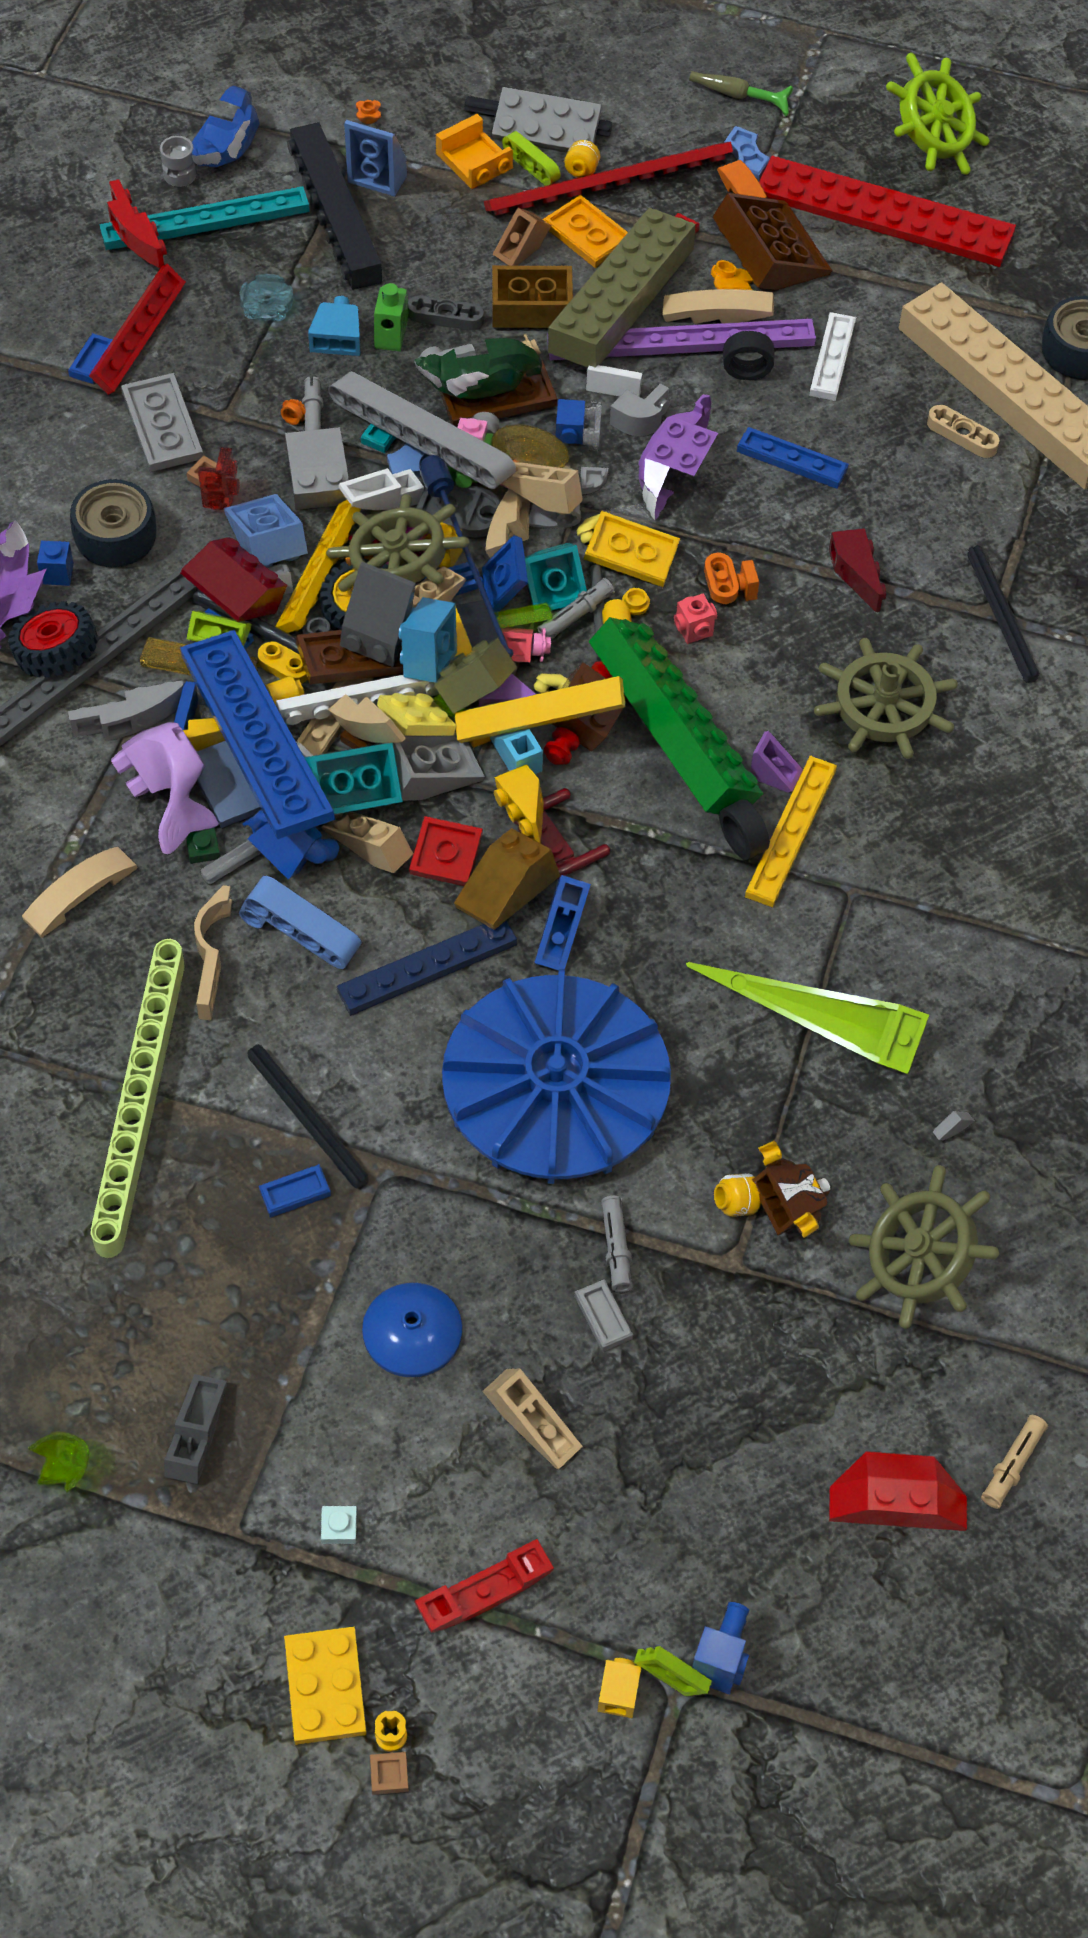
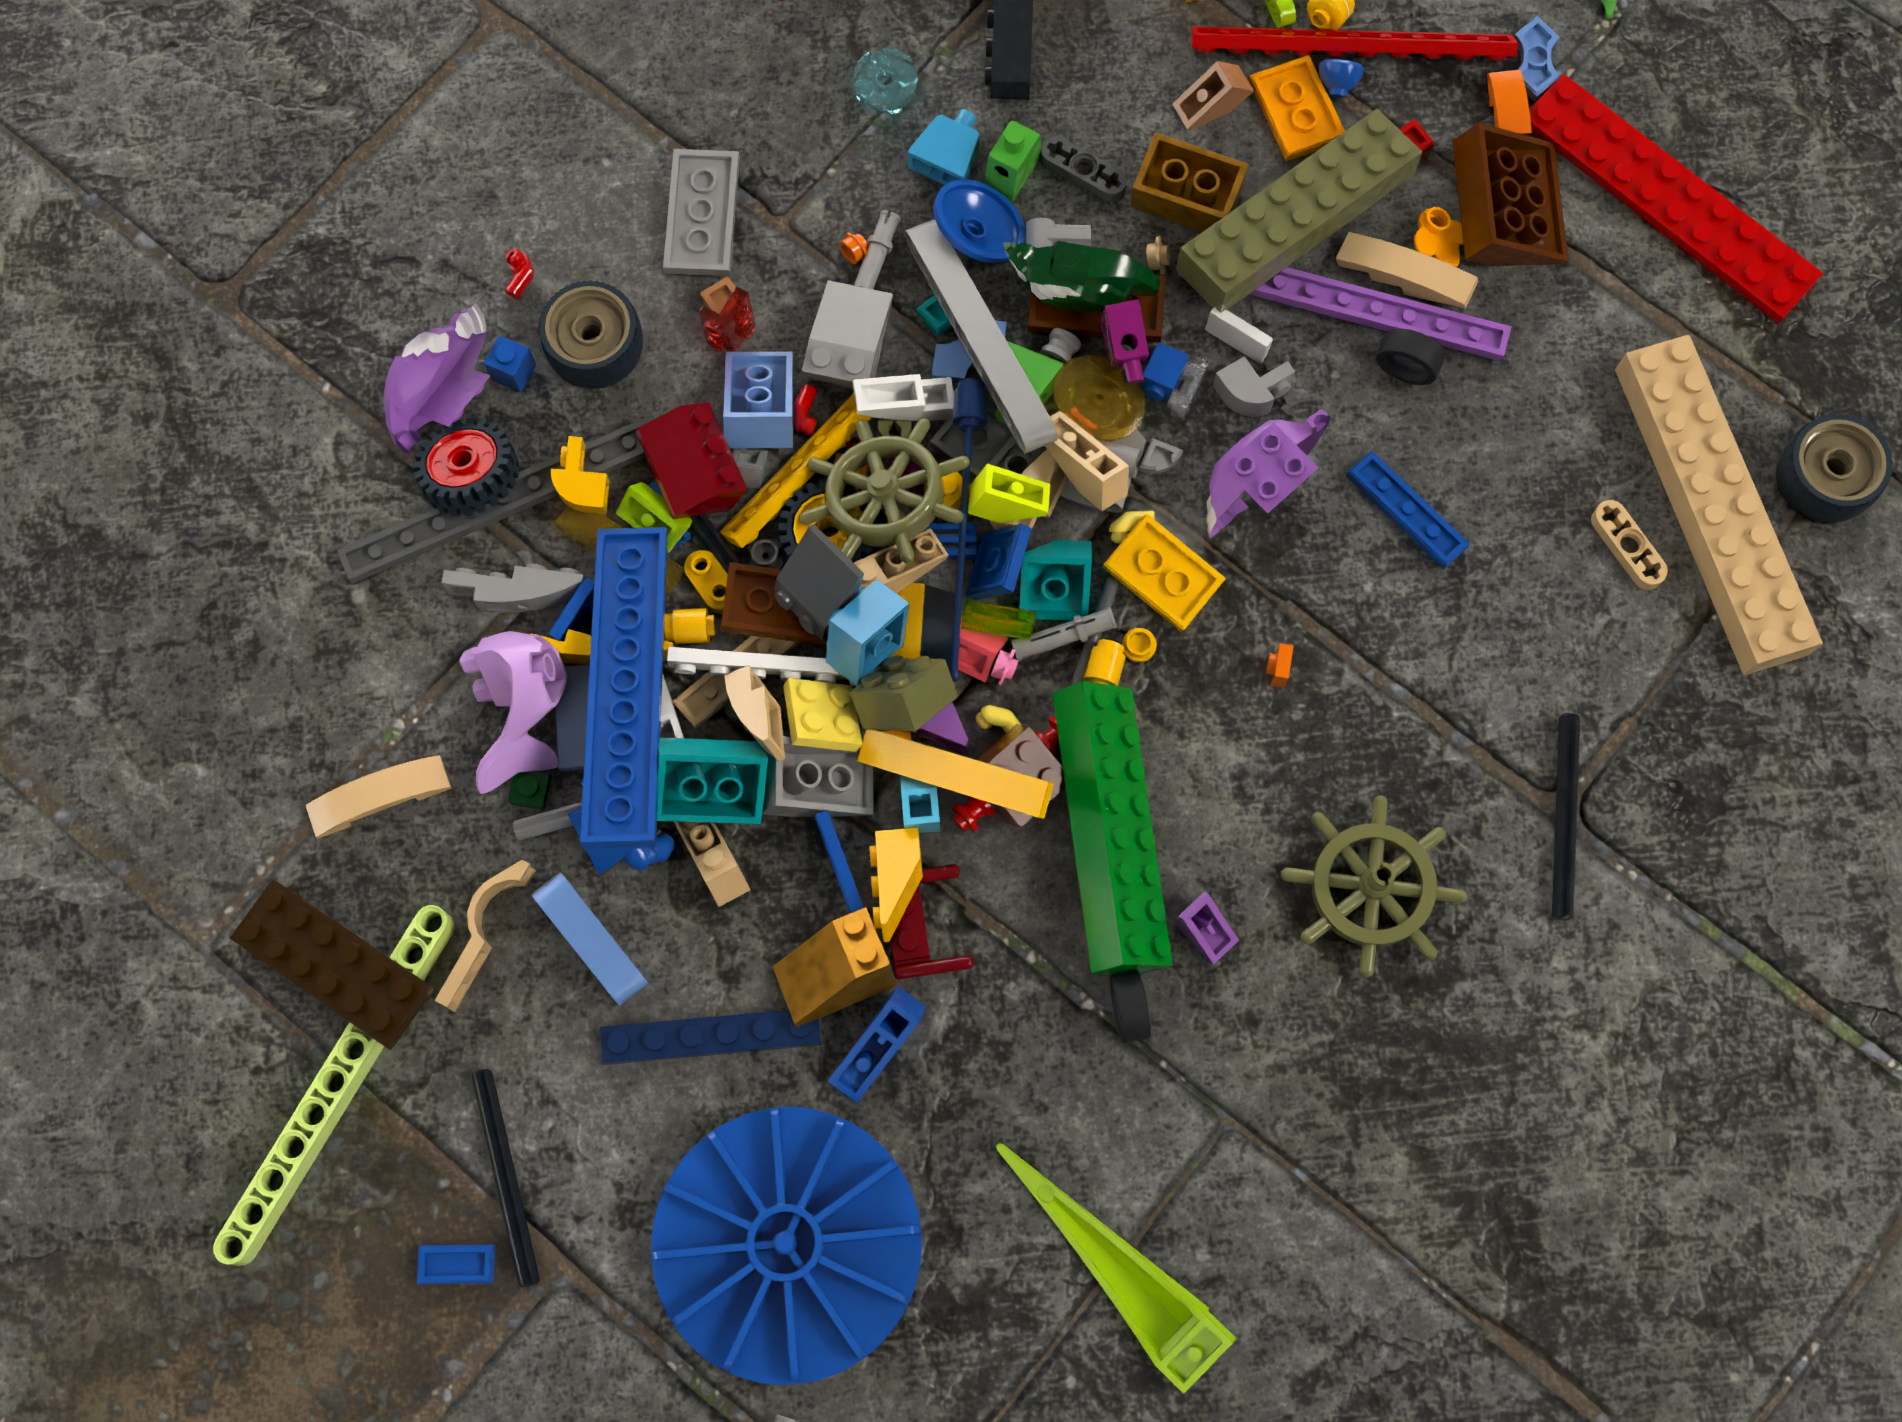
camera: 25 degrees right, 15 degrees up
blue tile [68,333,113,384] -> none
red plate [89,263,186,395] -> none
red plate [409,816,483,886] -> none
bright pink plate [457,418,487,441] -> none
coral brick [674,593,717,644] -> none
orange plate [704,553,739,604] -> none
yellow tile [745,756,837,908] -> none
white tile [809,312,856,401] -> none
dark red slope [829,528,886,612] -> none
lime piece [886,53,990,175] -> none
none -> dark brown plate [230,879,435,1050]
none -> red arm [504,249,534,300]
none -> yellow brick [551,436,610,514]
none -> red arm [793,385,817,436]
none -> blue tile [815,810,864,913]
none -> blue dish [933,179,1026,263]
none -> neon yellow slope [968,464,1050,523]
none -> magenta torso [1100,299,1149,385]
none -> blue brick [1319,59,1364,98]

